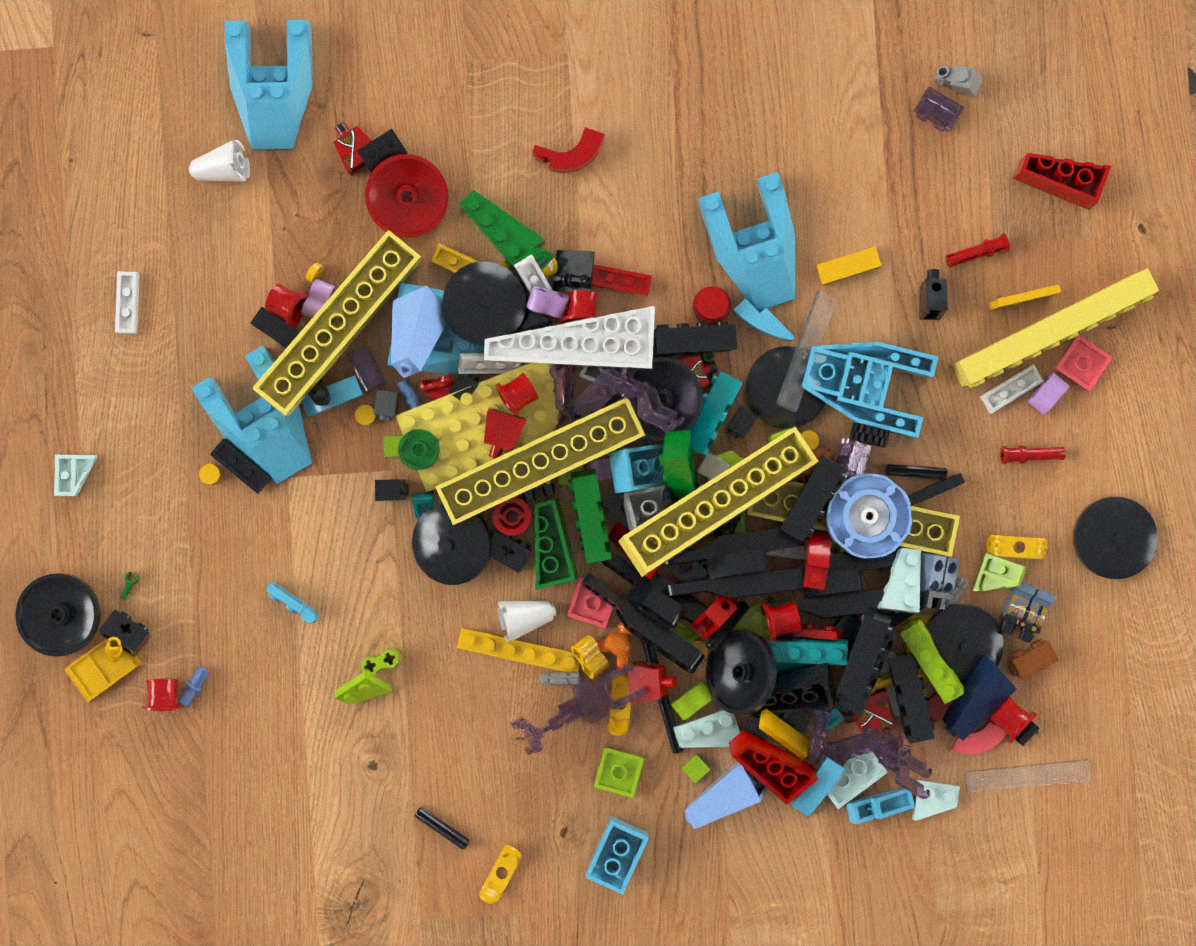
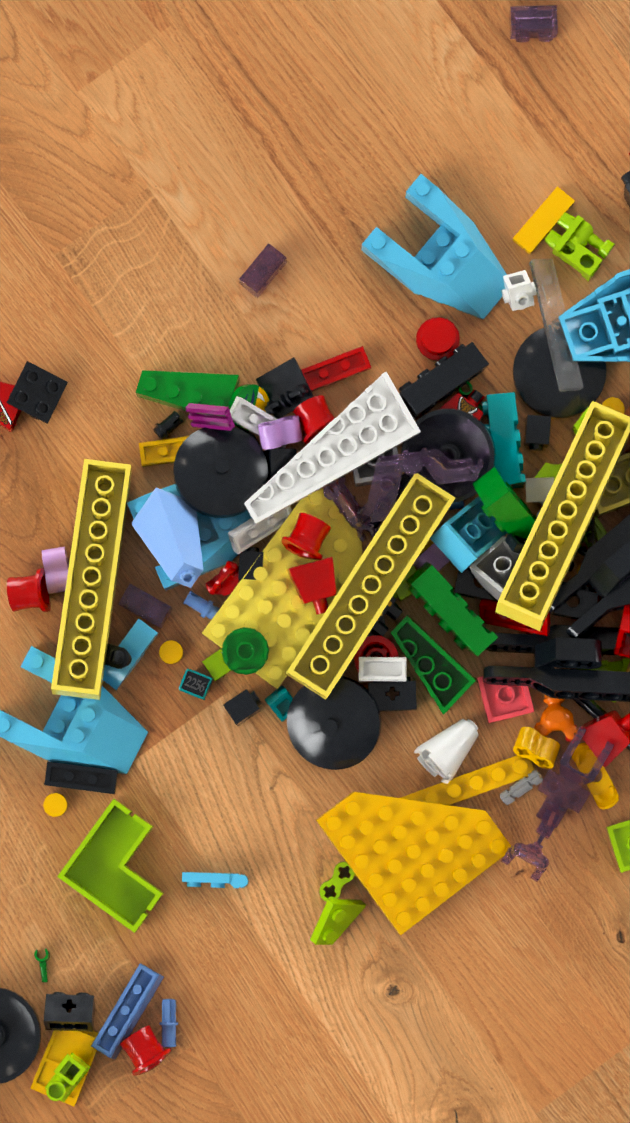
camera: 25 degrees left, 5 degrees down
yellow pin [105,637,122,662] -> none
black tile [250,307,300,348] -> none
yellow tile [306,262,324,284] -> none
red dish [365,154,449,238] -> none
dark grey brick [374,390,400,421] -> none
black axle [415,807,469,850] -> none
yellow piece [479,845,522,904] -> none
red arch [532,127,605,173] -> none
medium azure slope [732,298,795,342] -> none
none -> lime hips [45,1052,91,1102]
none -> lime piece [57,799,164,933]
none -> medium blue slope [91,963,164,1060]
none -> black pin [153,411,184,440]
none -> slope [179,668,213,700]
none -> magenta tile [185,403,235,431]
none -> clear purple brick [239,243,287,298]
none -> yellow plate [316,791,513,935]
none -> white tile [359,657,407,682]
none -> white brick [501,270,537,311]
none -> lime hips [545,212,615,281]

